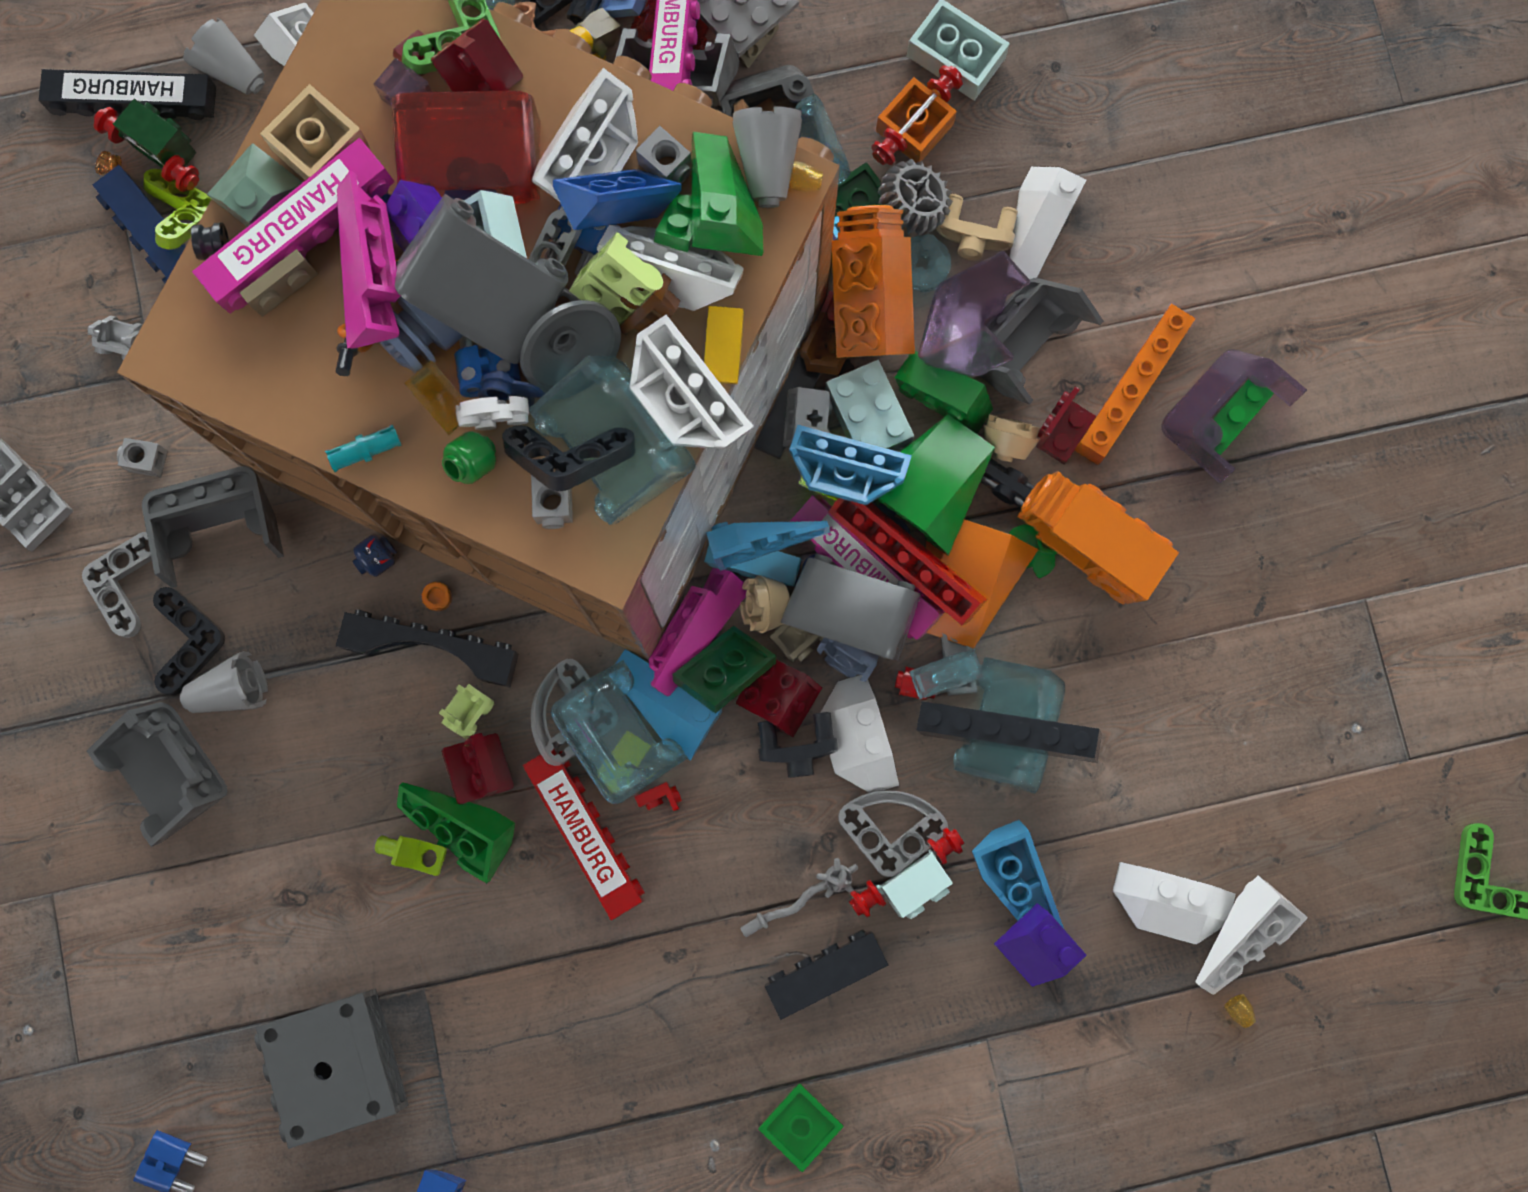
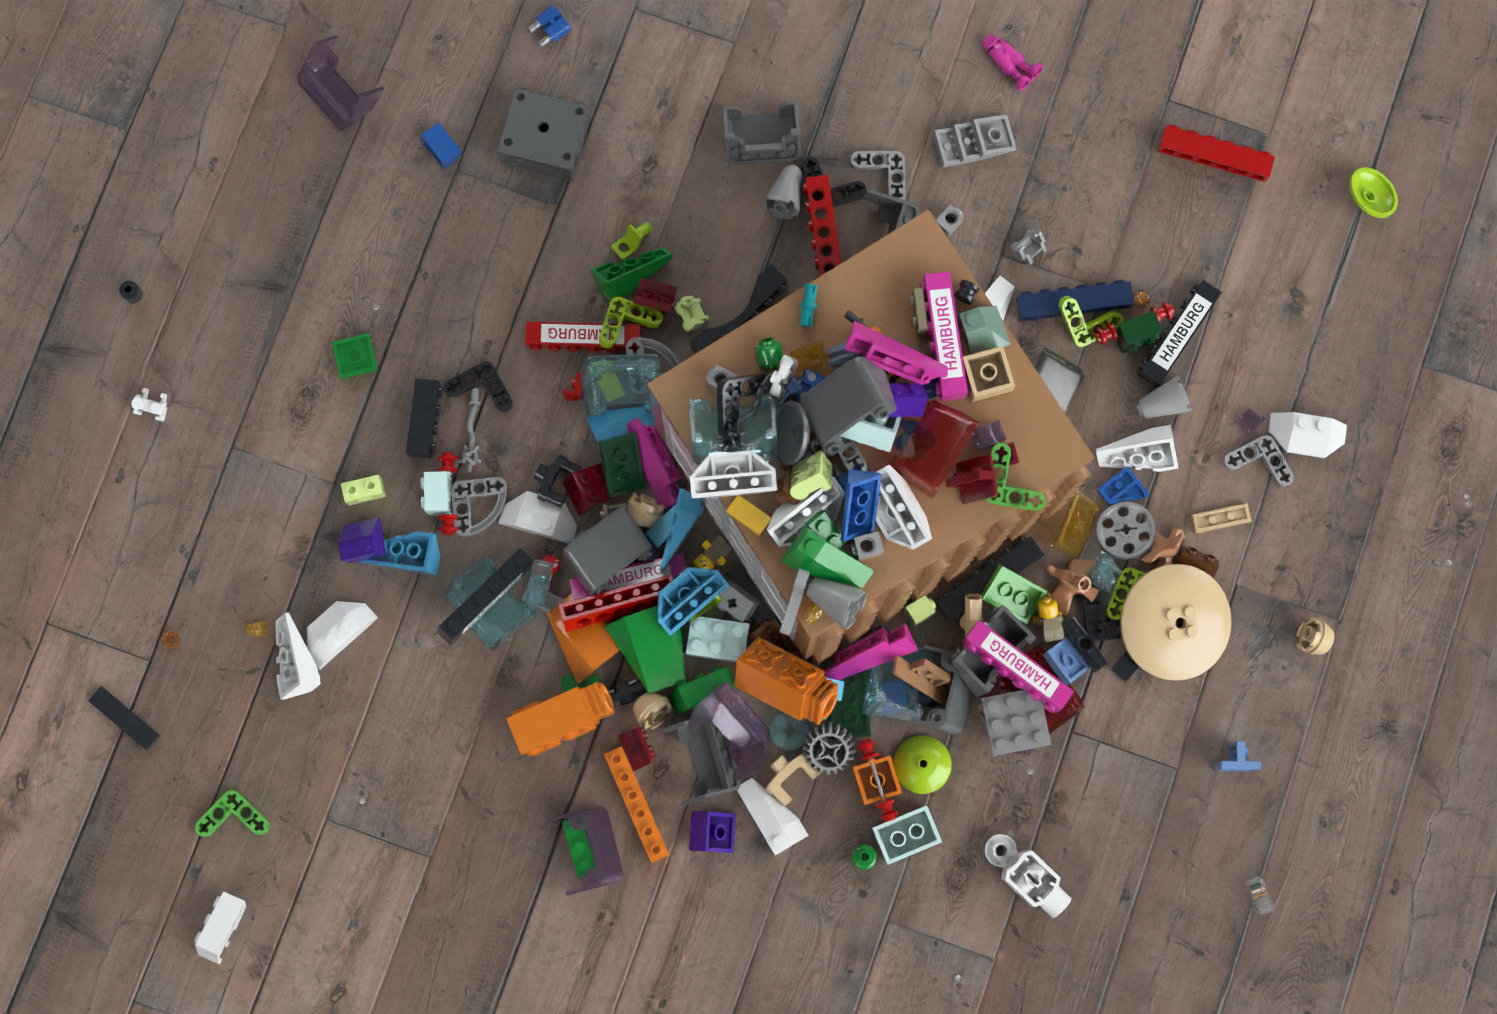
camera: 120 degrees right, 0 degrees up
none -> black tile [88,686,161,750]
none -> clear orange bush [162,631,181,650]
none -> yellowish green brick [341,475,386,506]
none -> black beam [444,361,513,413]
none -> lime beam [599,297,663,348]
none -> dark purple slope [689,811,736,853]
none -> piece [693,535,733,569]
none -> black piece [715,372,772,452]
none -> light grey beam [780,568,810,636]
none -> red brick [803,174,842,278]
none -> green head [851,844,877,870]
none -> lime dish [893,735,952,794]

